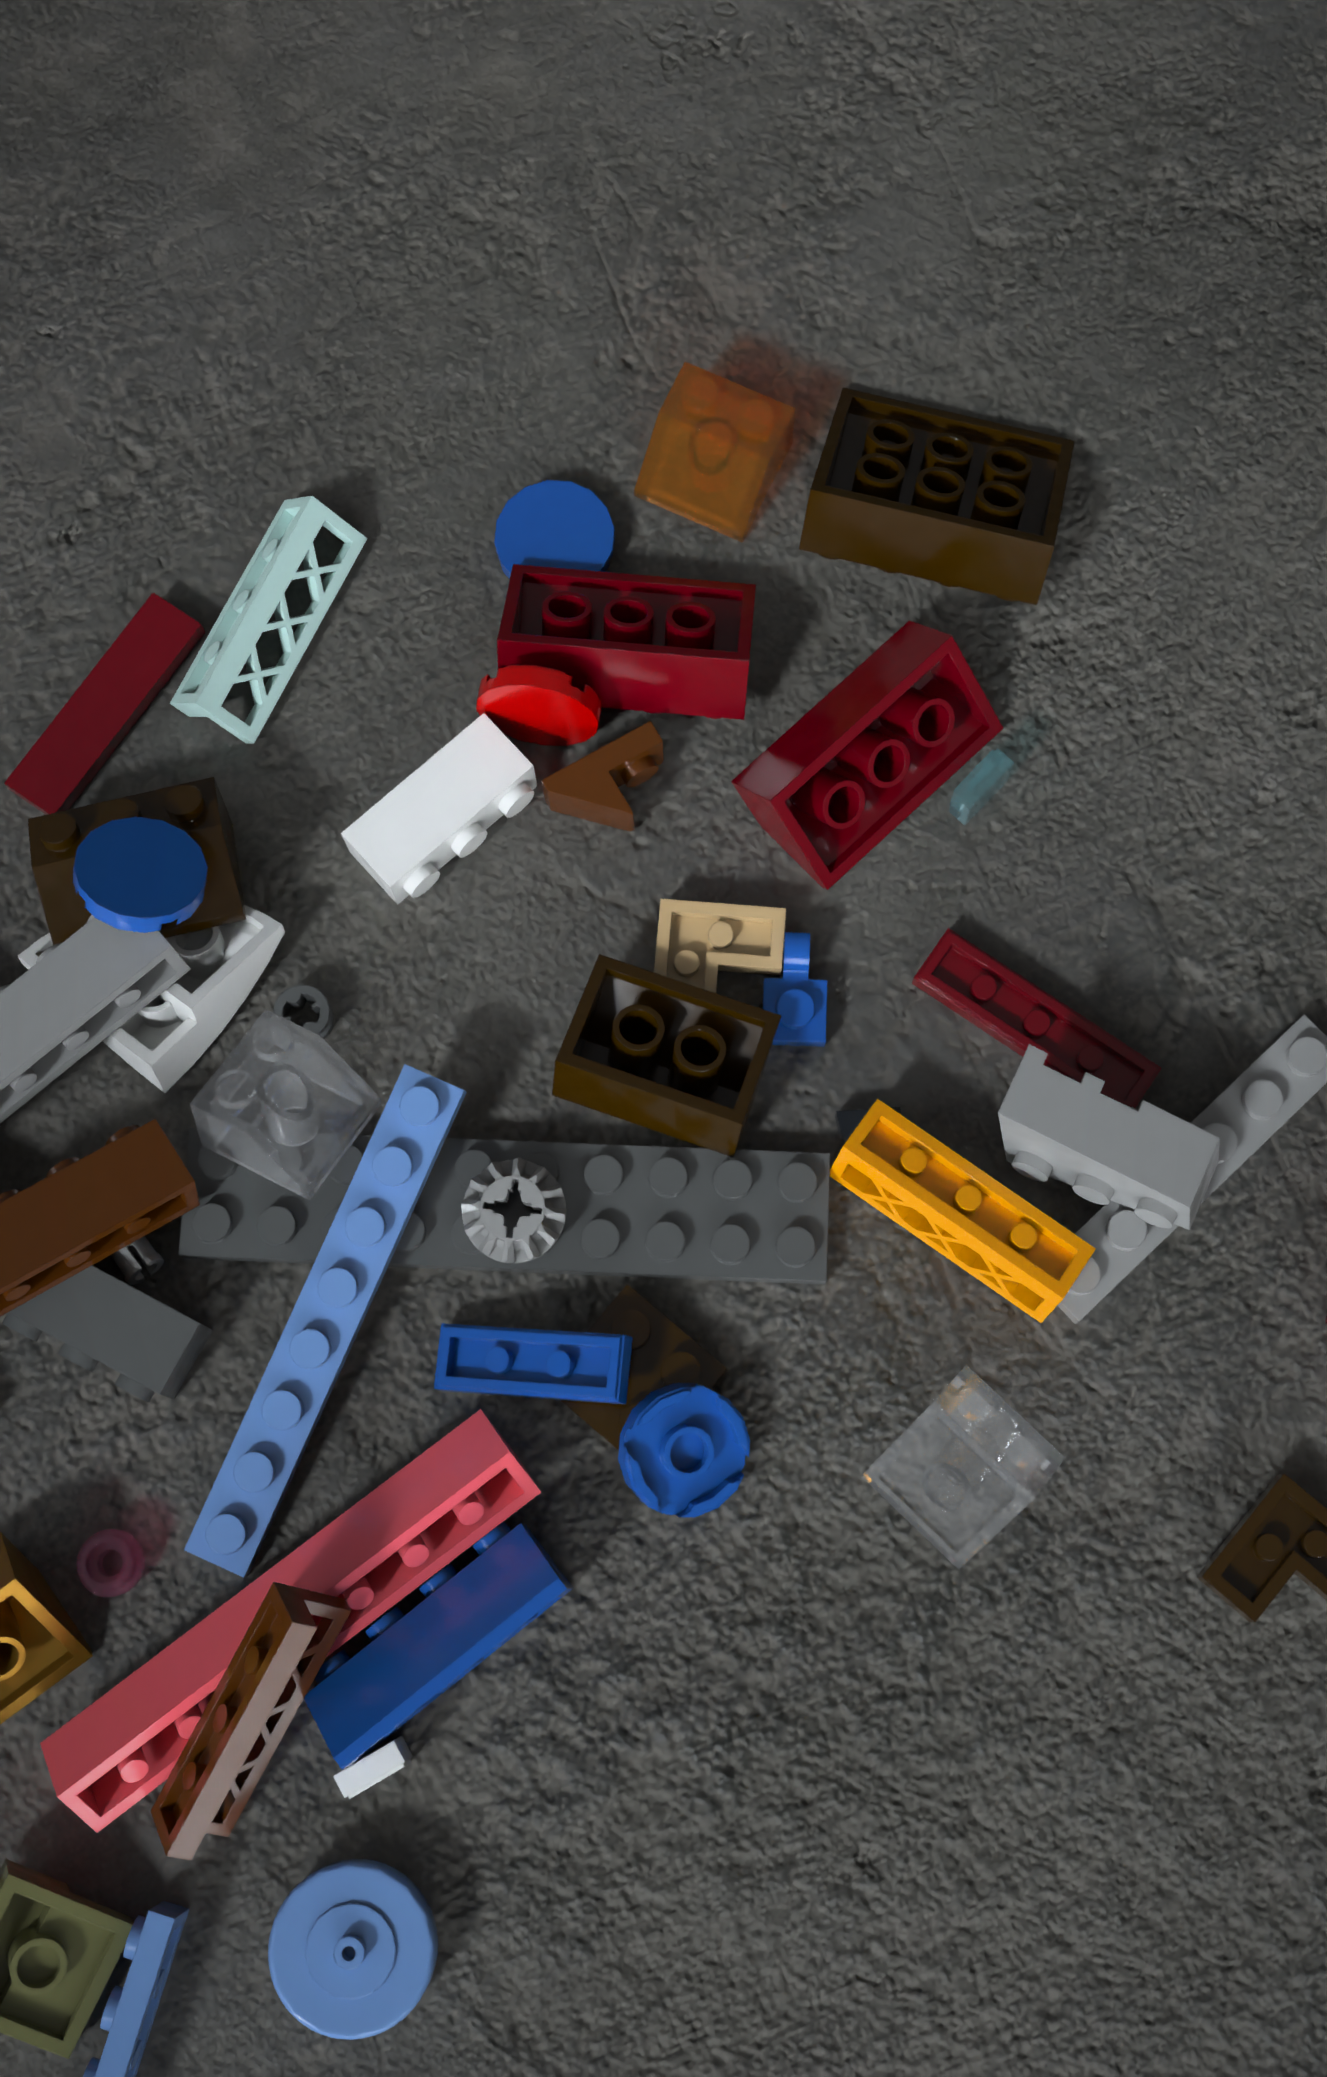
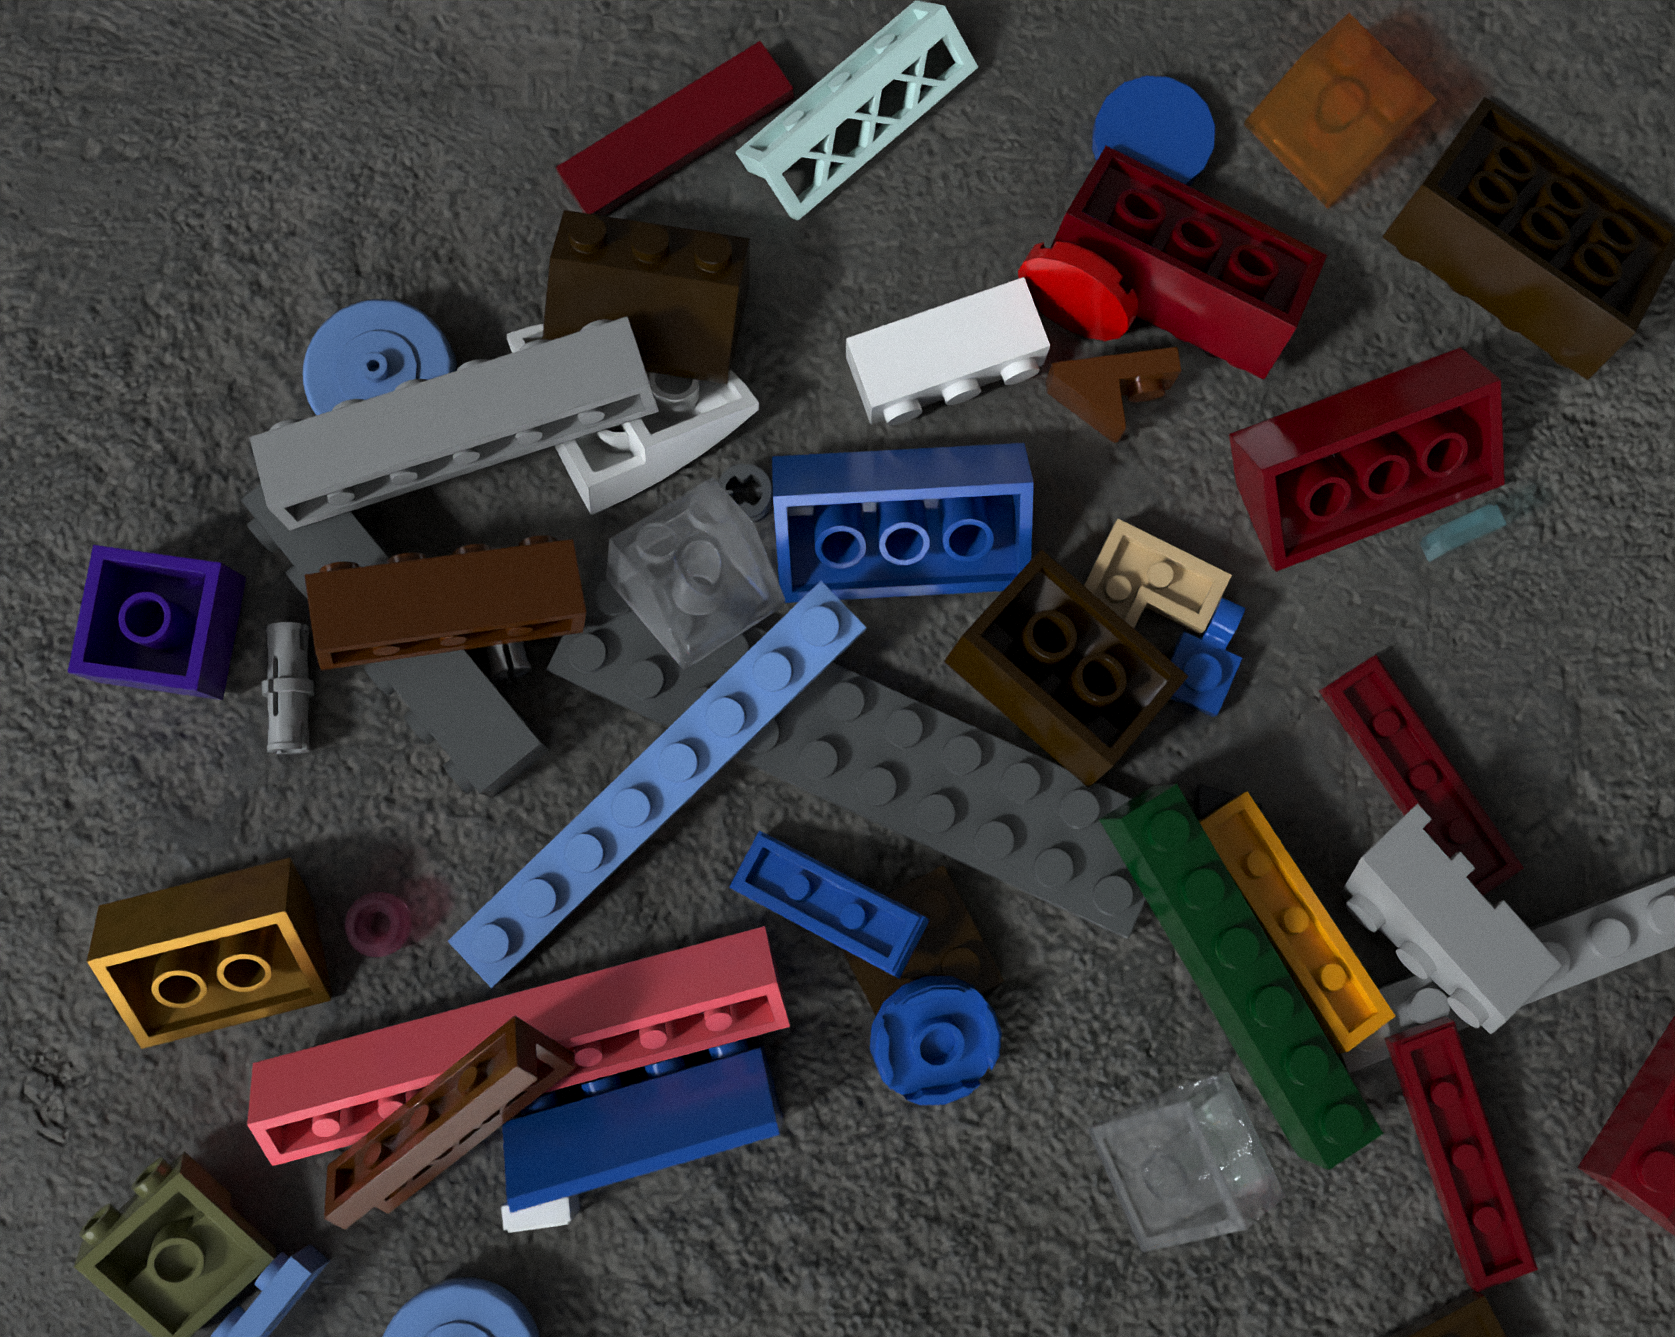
camera: 20 degrees right, 5 degrees up
blue tile [73,817,208,933] -> none
light grey gear [461,1158,566,1263] -> none
none -> blue slope [772,443,1034,603]
none -> dark green brick [1099,784,1384,1170]
none -> dark red tile [1384,1016,1538,1292]

